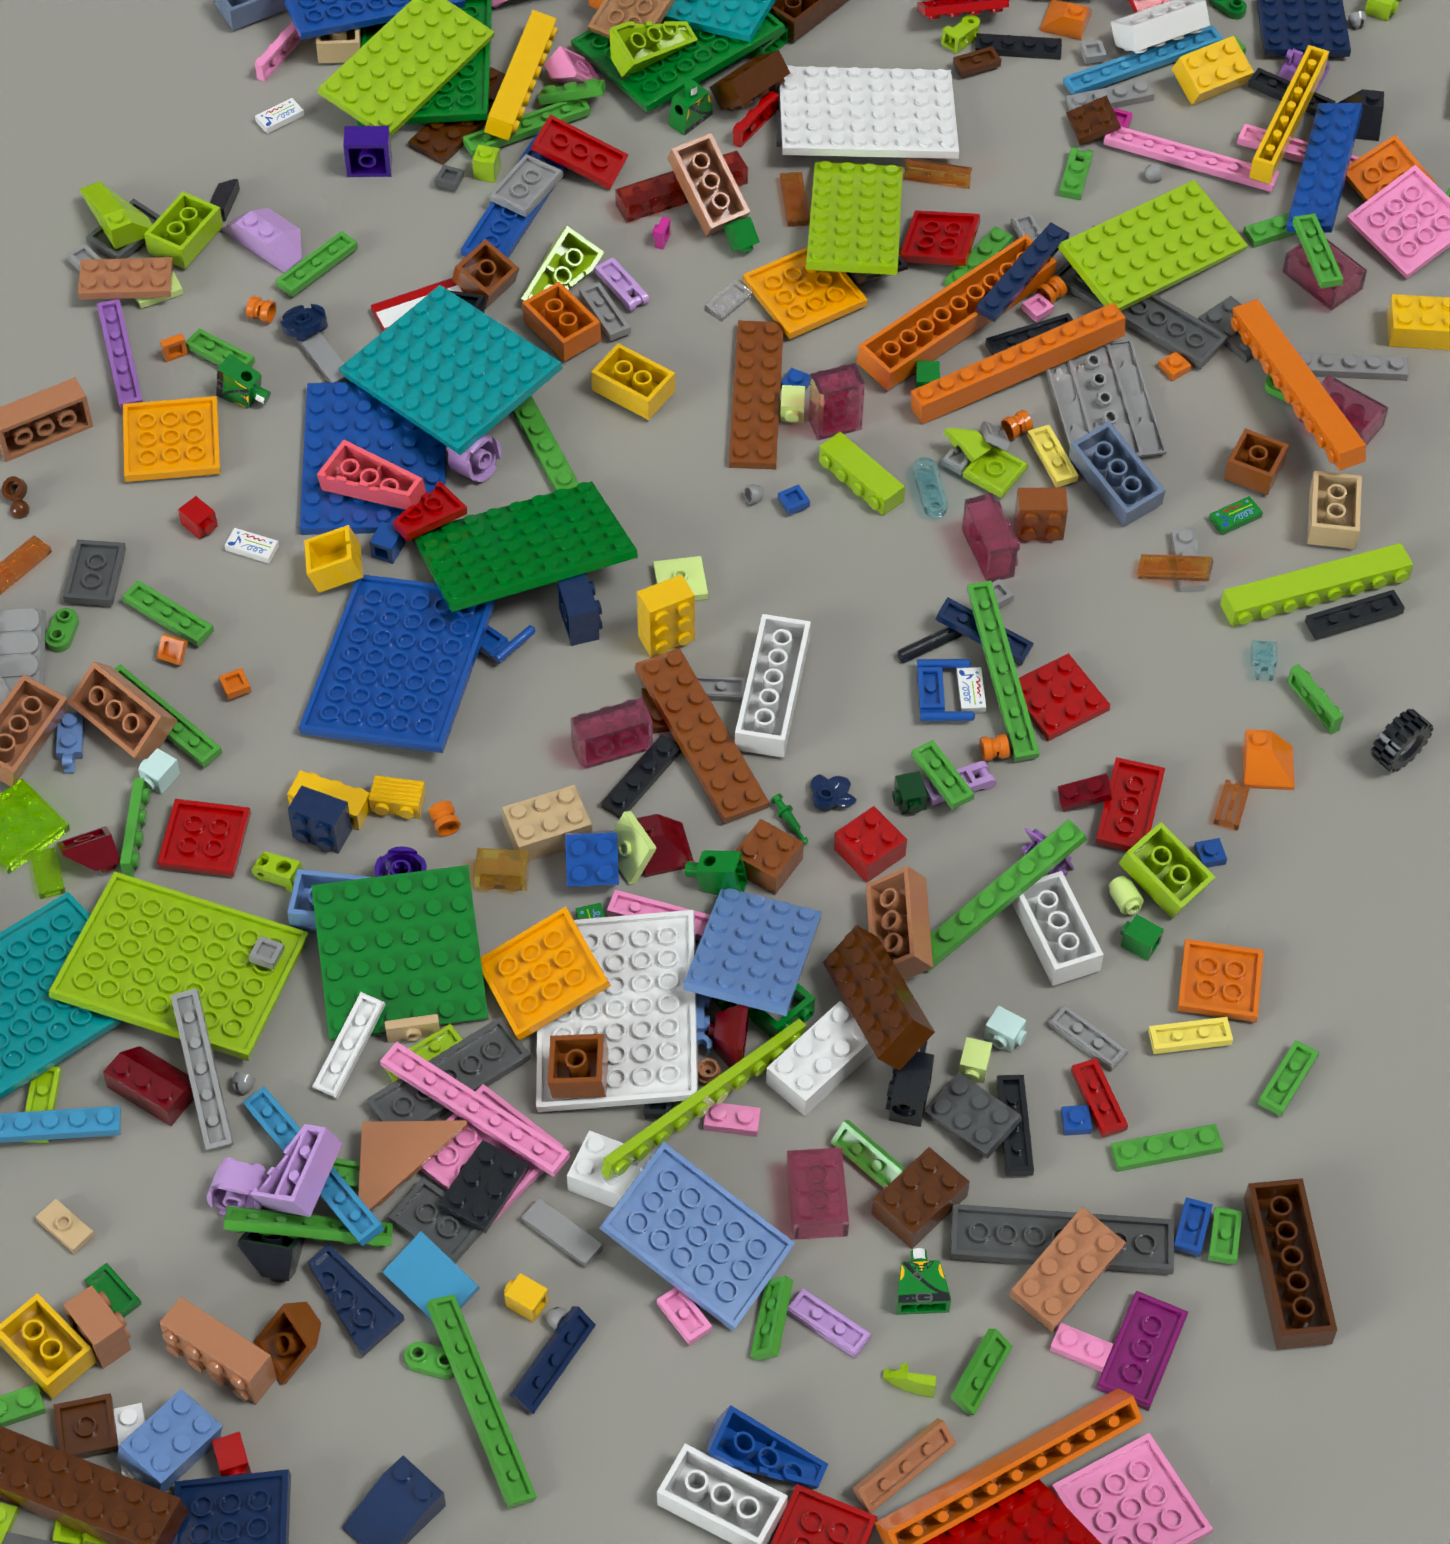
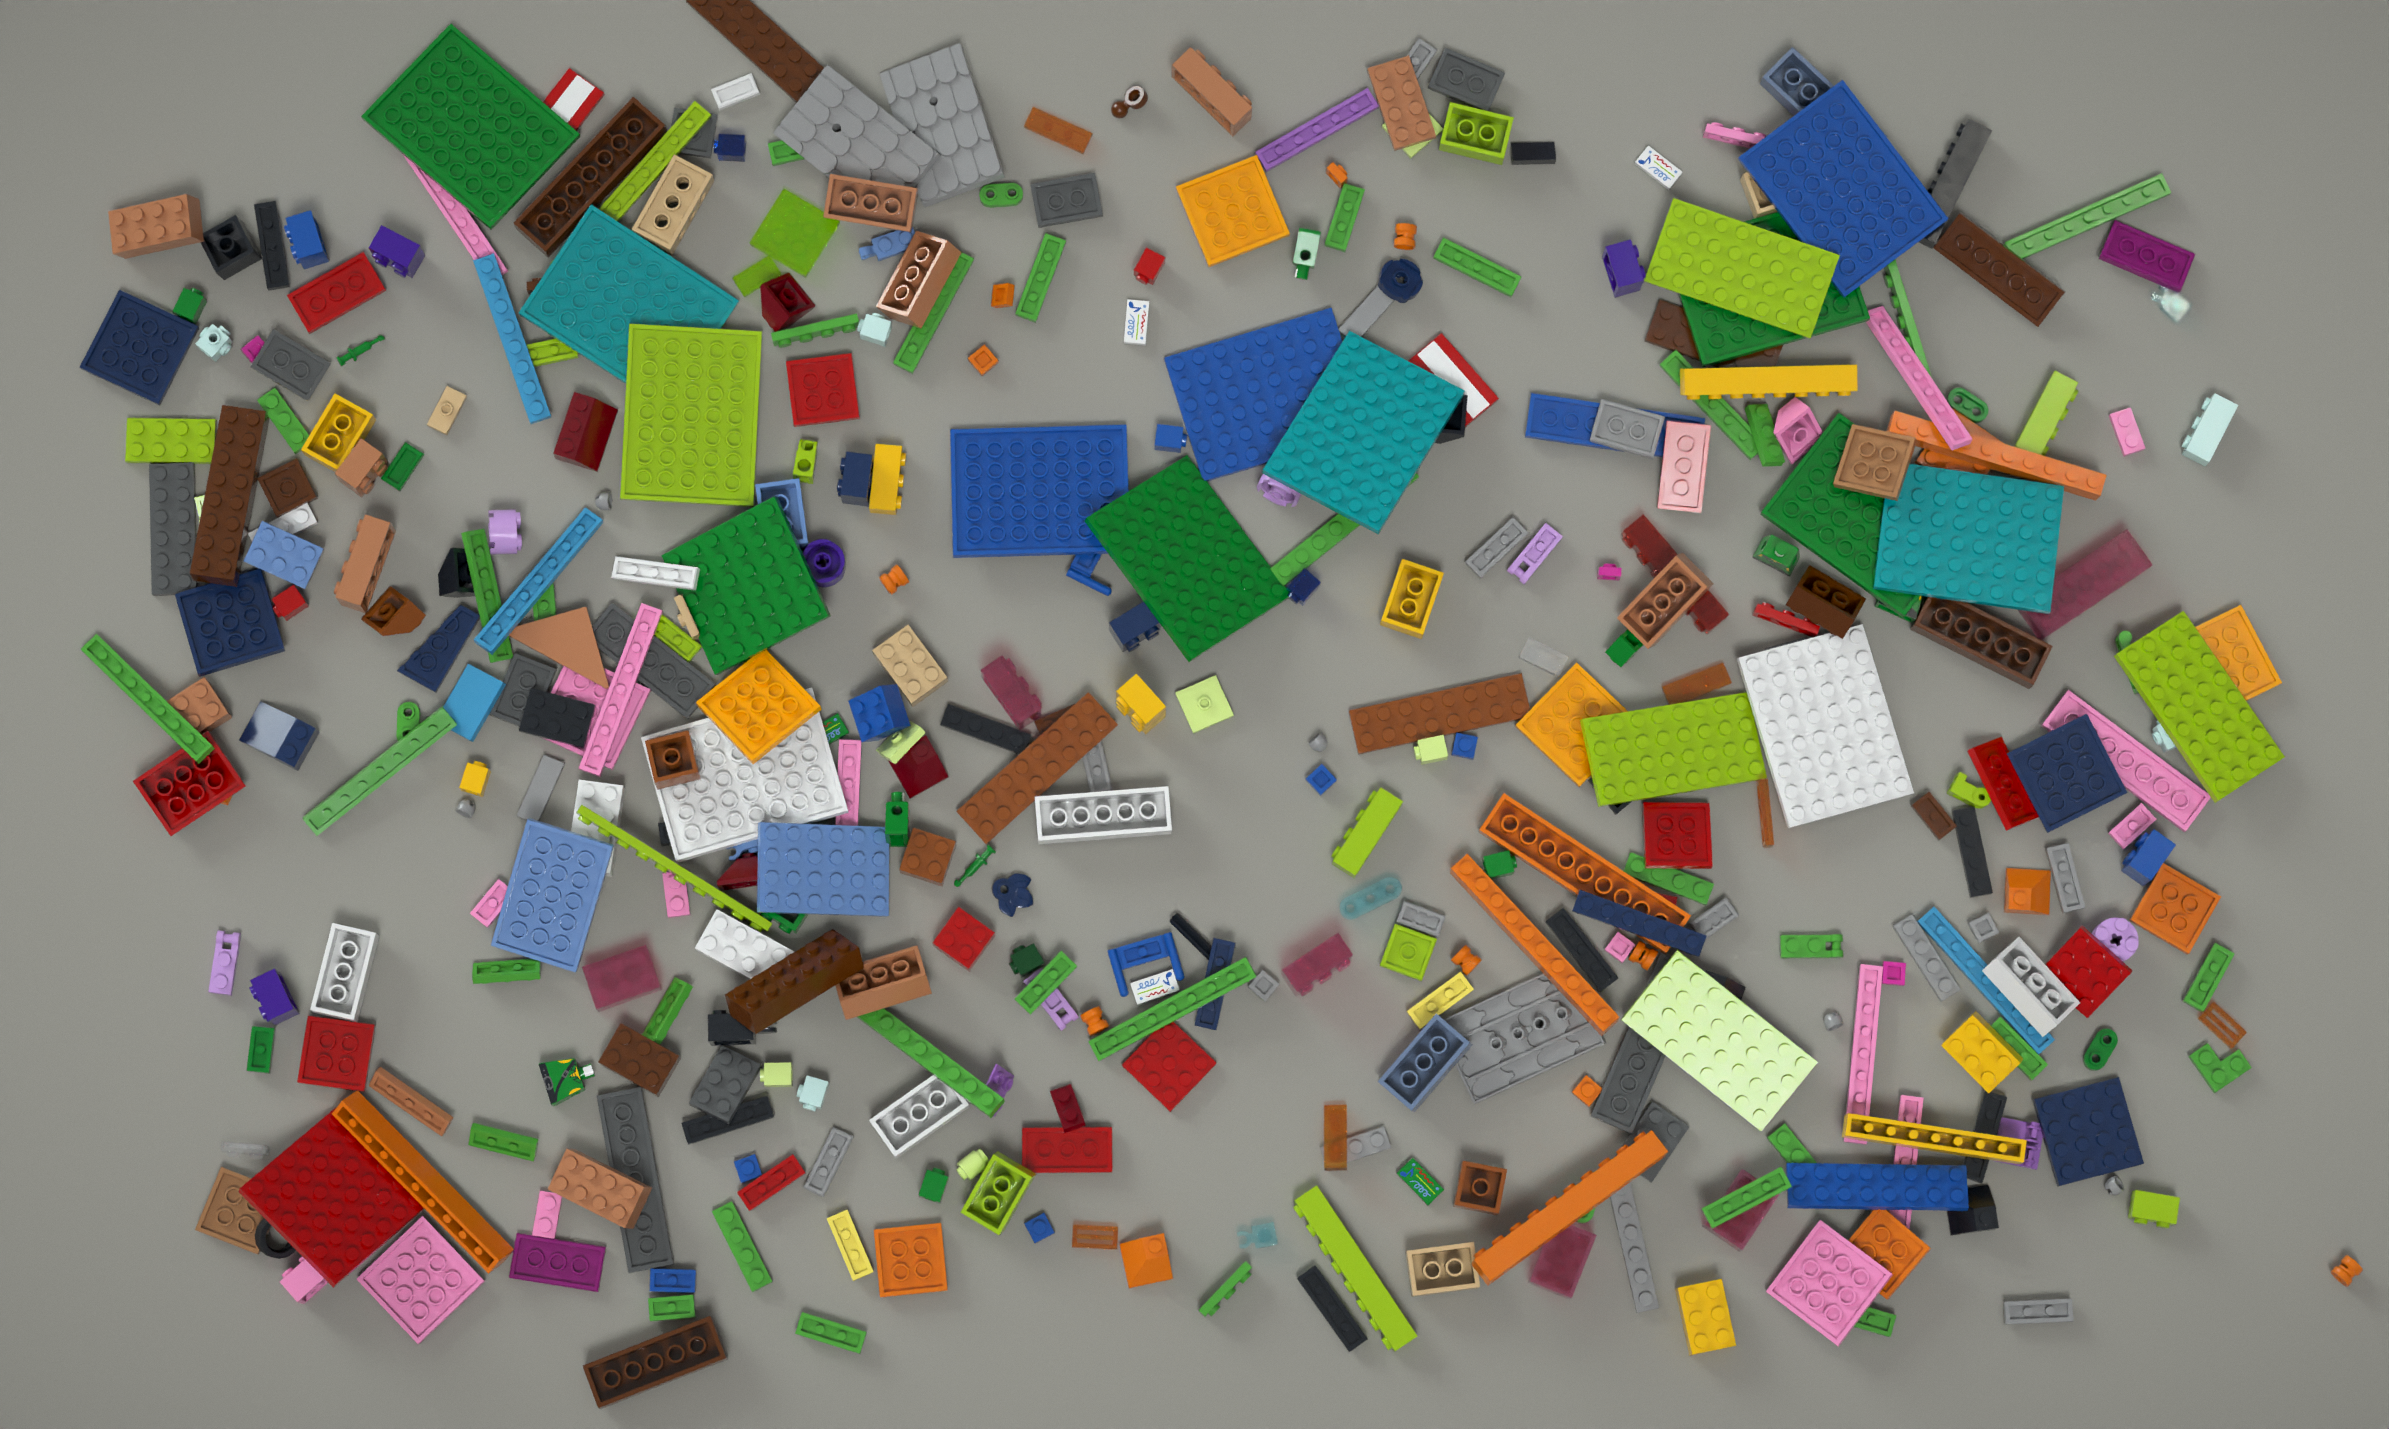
camera: 70 degrees right, 25 degrees up
lime wedge [79,181,152,249] -> none
light grey plate [171,988,234,1152] -> none
lavender wedge [221,208,302,273] -> none
light grey plate [249,936,284,970] -> none
lavender wedge [250,1124,343,1217] -> none
yellow piece [304,525,363,593] -> none
coral wedge [317,440,426,510] -> none
yellow brick [369,775,426,819] -> none
red wing [393,481,467,541] -> none
dark grey plate [435,165,464,191] -> none
dark orange brick [452,239,519,309] -> none
lime brick [472,144,501,183] -> none
clear yellow brick [474,848,530,892] -> none
dark blue plate [510,1306,596,1414] -> none
lime wedge [520,226,604,301] -> none
orange brick [522,282,601,362] -> none
lime wedge [609,21,698,77] -> none
nougat plate [698,1058,721,1084] -> none
blue wedge [707,1405,828,1489] -> none
lavender tile [787,1288,872,1358] -> none
clear pink brick [809,363,865,440] -> none
lime slope [883,1363,936,1398] -> none
lime slope [943,428,992,463] -> none
light grey plate [980,421,1010,450] -> none
dark orange brick [1014,488,1068,541] -> none
reddish brown plate [1066,95,1121,146] -> none
black wheel [1370,709,1434,773] -> none
none -> clear blue brick [1287,568,1321,606]

